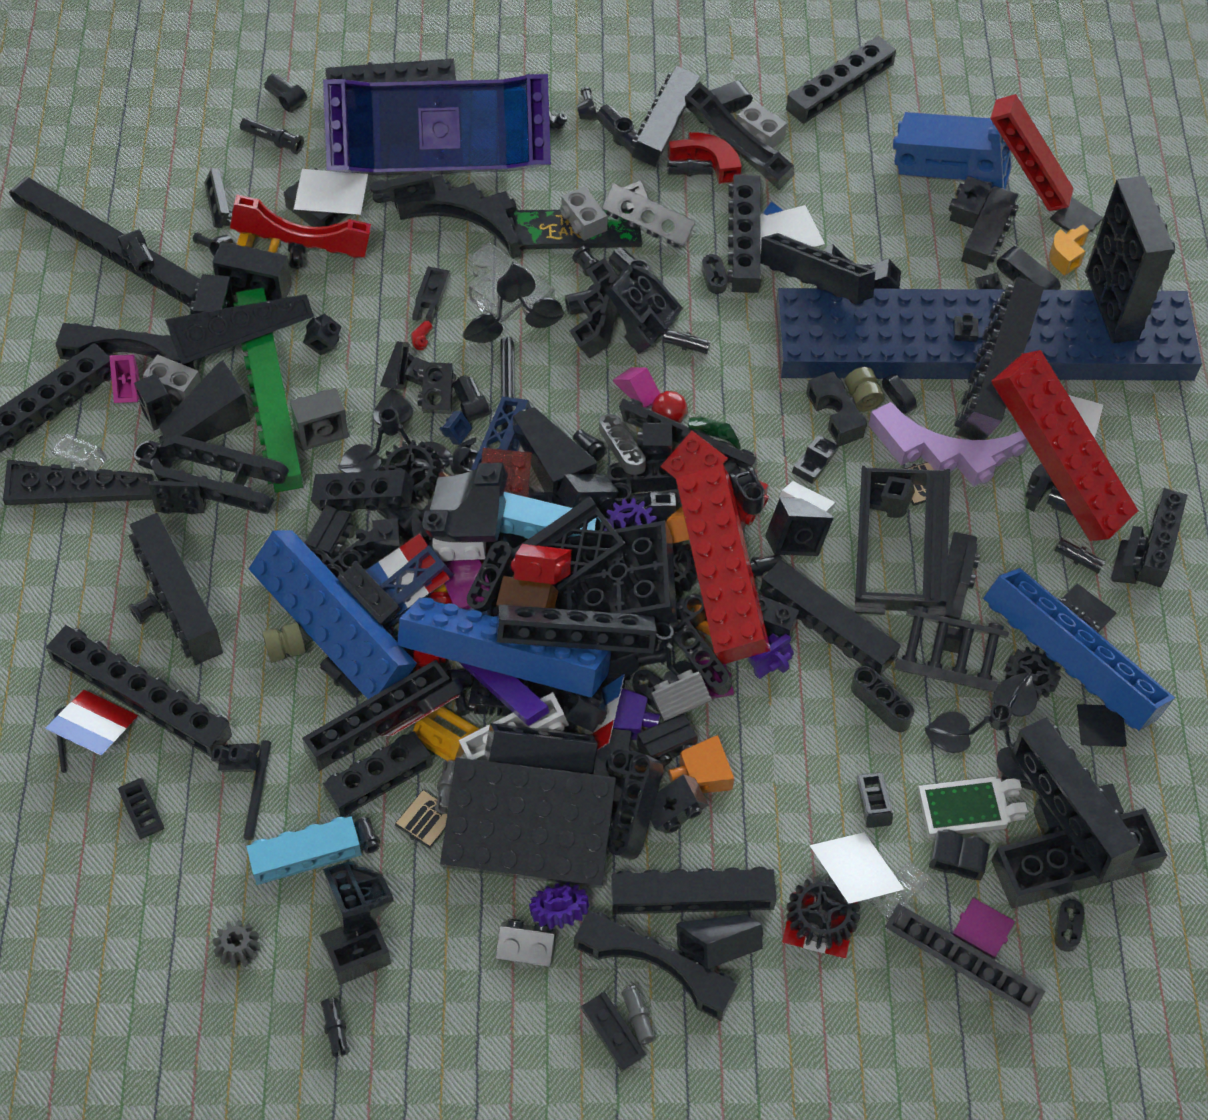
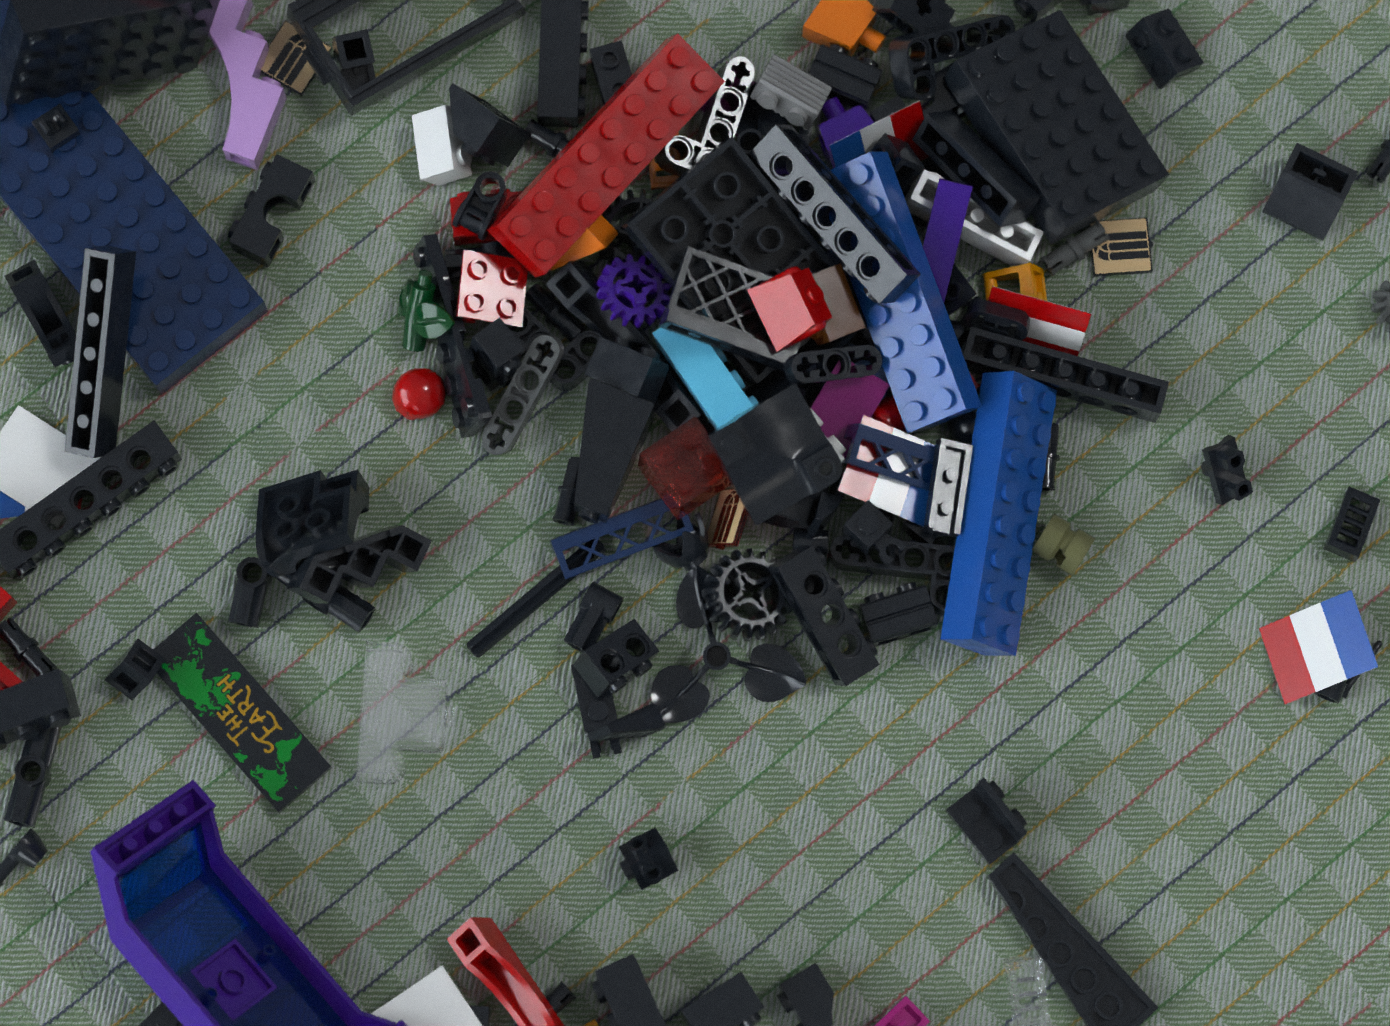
camera: 130 degrees left, 20 degrees up
black brick [46,625,232,758] -> none
black brick [128,513,223,665] -> none
black bush [128,592,162,624] -> none
black brick [134,373,173,431] -> none
black piece [134,434,289,514] -> none
light grey brick [143,355,201,403] -> none
black slope [158,360,250,443] -> none
black wing [165,294,314,364] -> none
green brick [233,288,304,493] -> none
black bar [243,740,271,840] -> none
medium azure brick [246,816,361,885] -> none
dark grey brick [290,388,348,451] -> none
black brick [323,731,432,817] -> none
black wedge [323,861,394,931] -> none
black pin [354,817,380,854] -> none
black hinge [370,171,435,203] -> none
black arch [394,175,522,259] -> none
red arm [411,320,433,350] -> none
black hinge [412,266,450,324] -> none
dark blue tile [439,411,472,445] -> none
black plant [462,262,565,343] -> none
dark purple gear [529,883,589,929] -> none
black arm [549,108,567,129] -> none
light grey brick [560,186,608,241] -> none
black bush [572,246,599,276] -> none
black cone [573,429,606,461] -> none
brick [602,183,696,248] -> none
dark pink slope [613,367,660,409] -> none
black pin [662,328,711,355] -> none
black beam [701,254,728,294] -> none
dark purple hips [748,634,794,679] -> none
black slope [792,435,839,484] -> none
olive wheel [845,367,885,412] -> none
black beam [882,374,917,414] -> none

